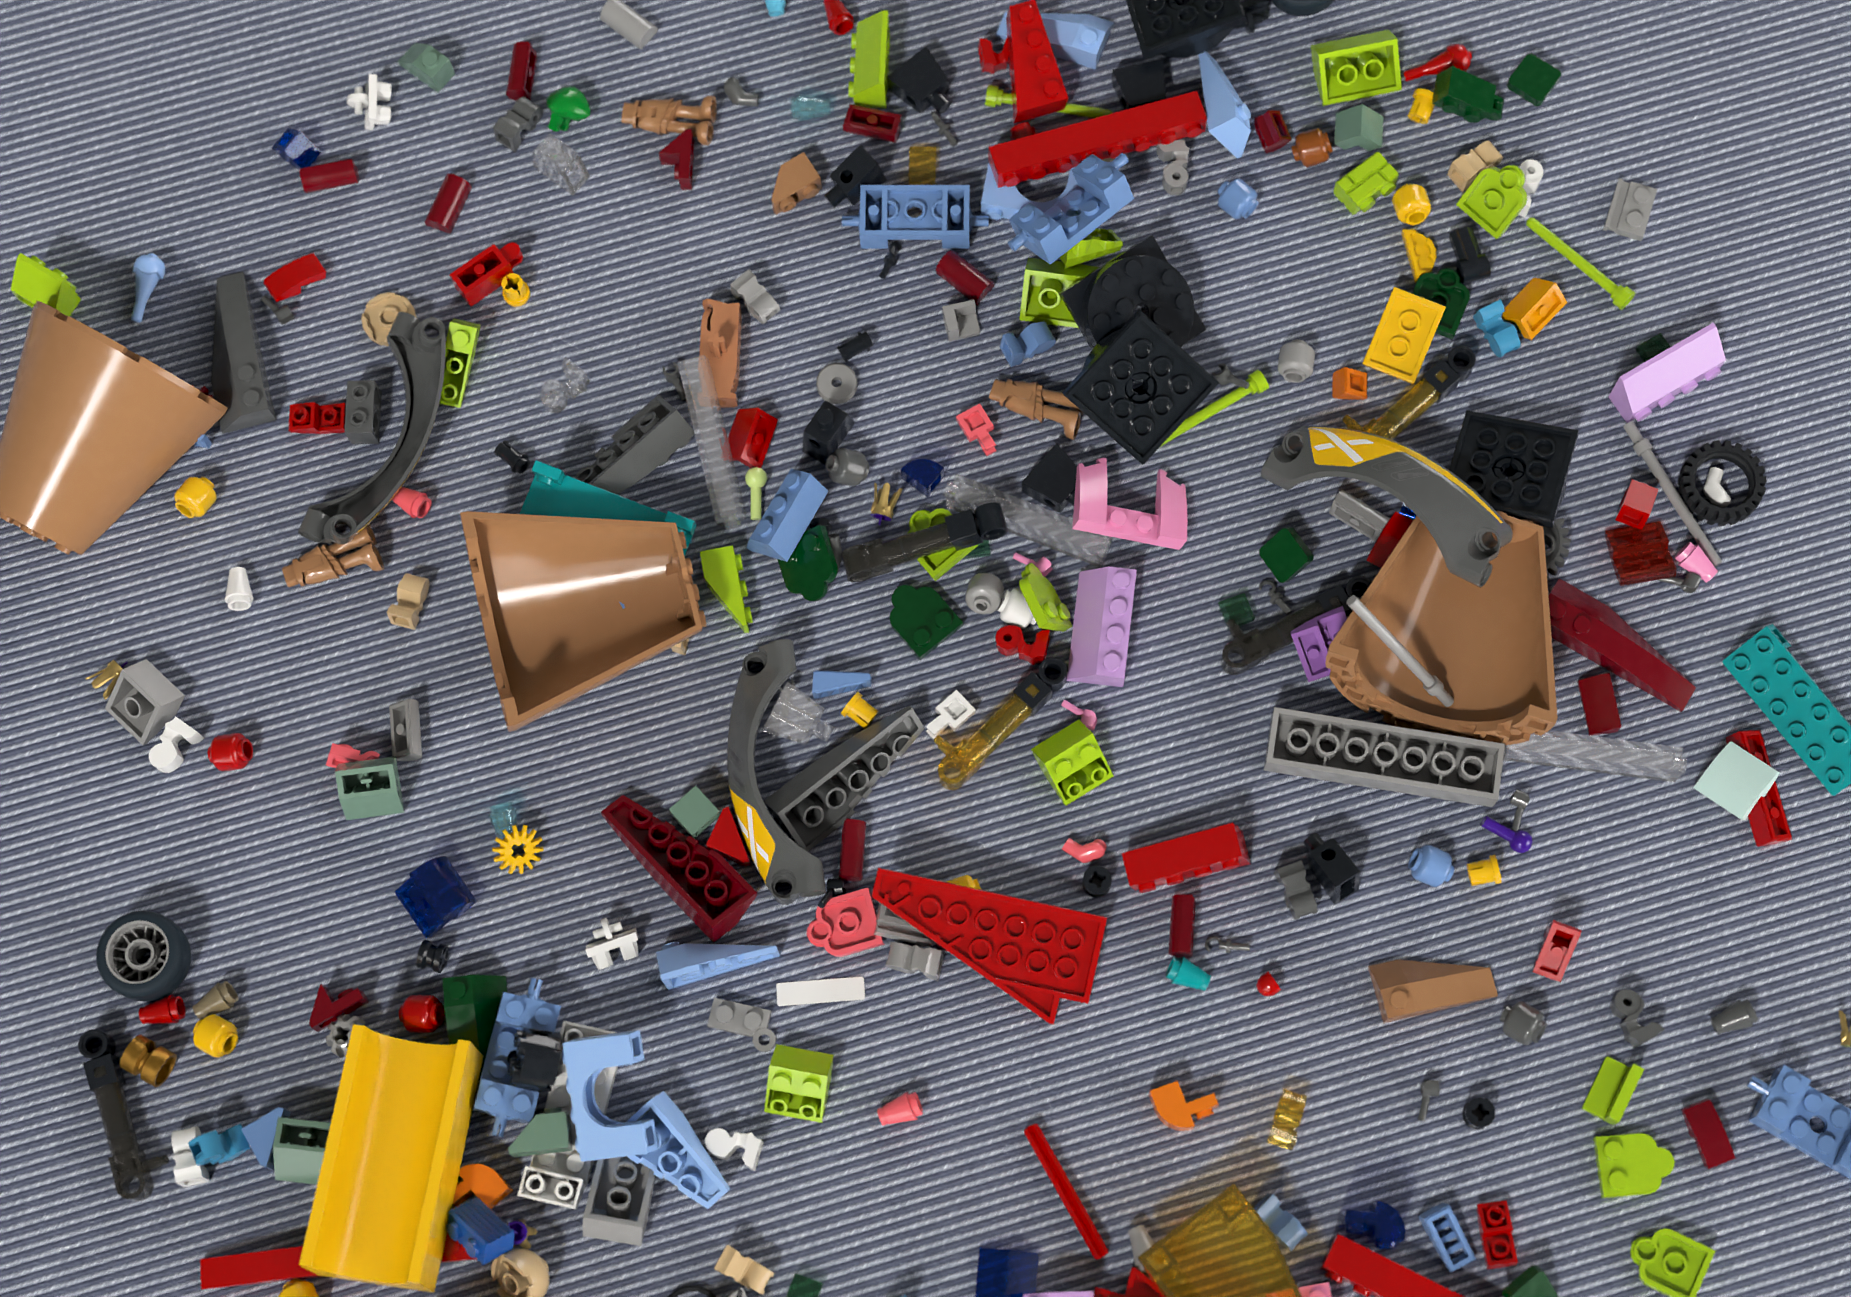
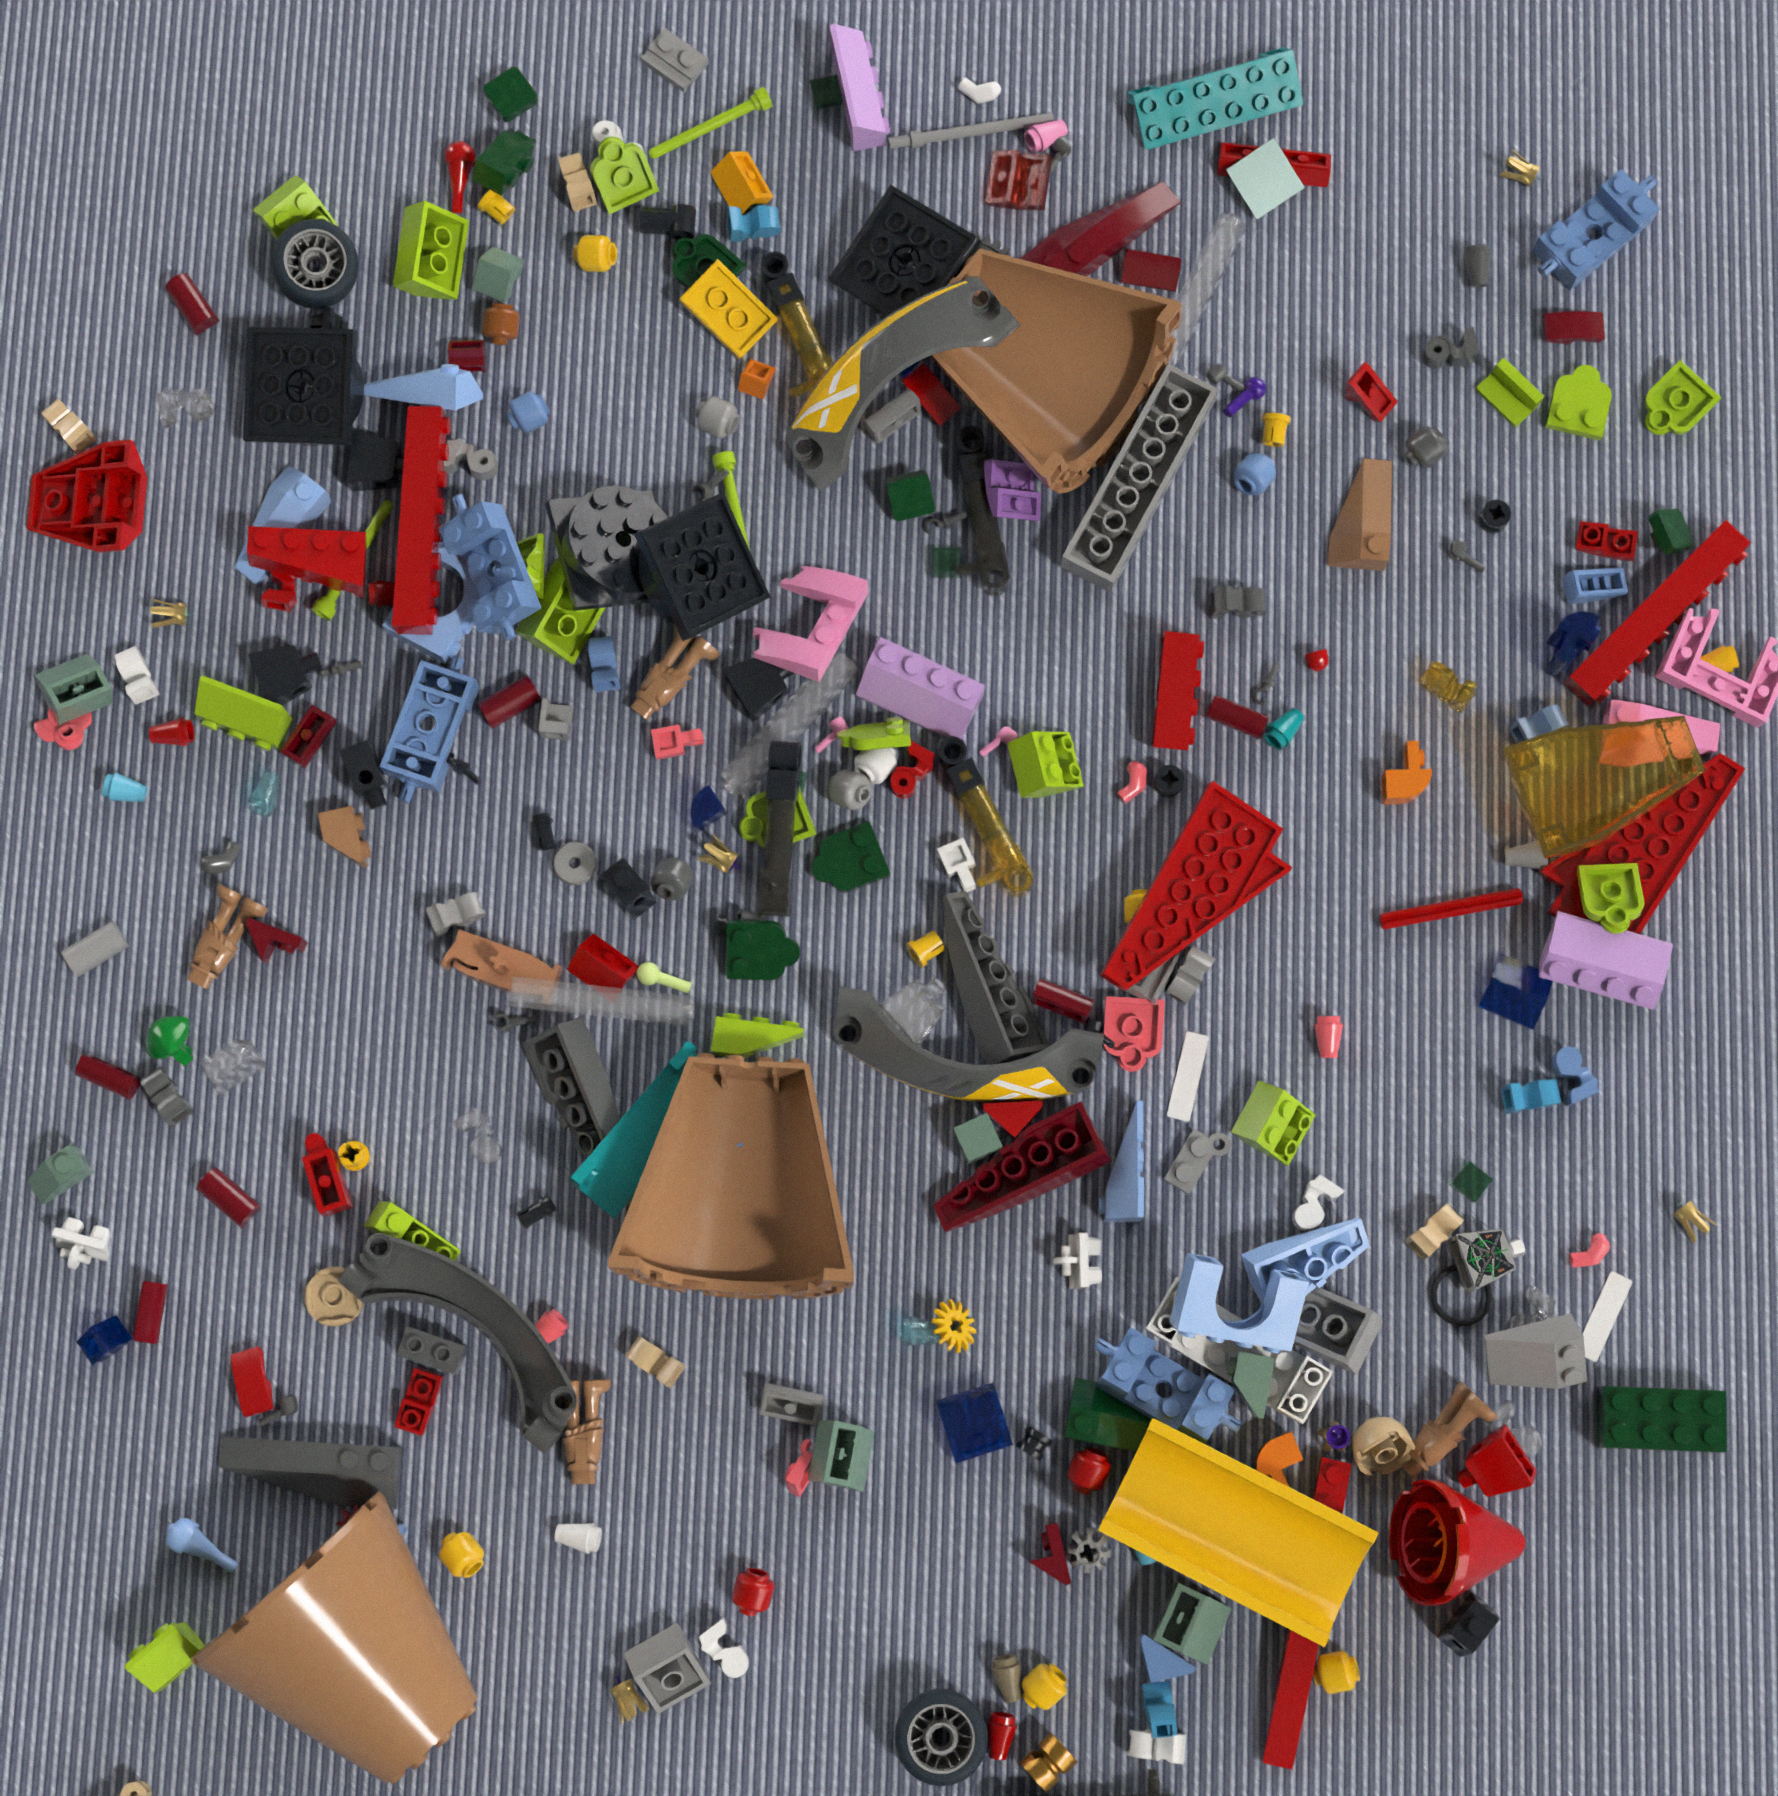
camera: 75 degrees left, 5 degrees up
blue brick [447,1196,514,1265] -> none
black brick [508,1028,562,1092] -> none
medium blue slope [746,468,828,562] -> none
medium blue slope [812,670,872,699] -> none
clear yellow tile [908,147,936,185] -> none
black torso [1304,833,1360,905] -> none
lime brick [1333,152,1398,215] -> none
light grey bar [1347,596,1454,707] -> none
yellow tile [1401,229,1436,282] -> none
brick [1615,479,1659,530] -> none
black tyre [1677,440,1767,526] -> none

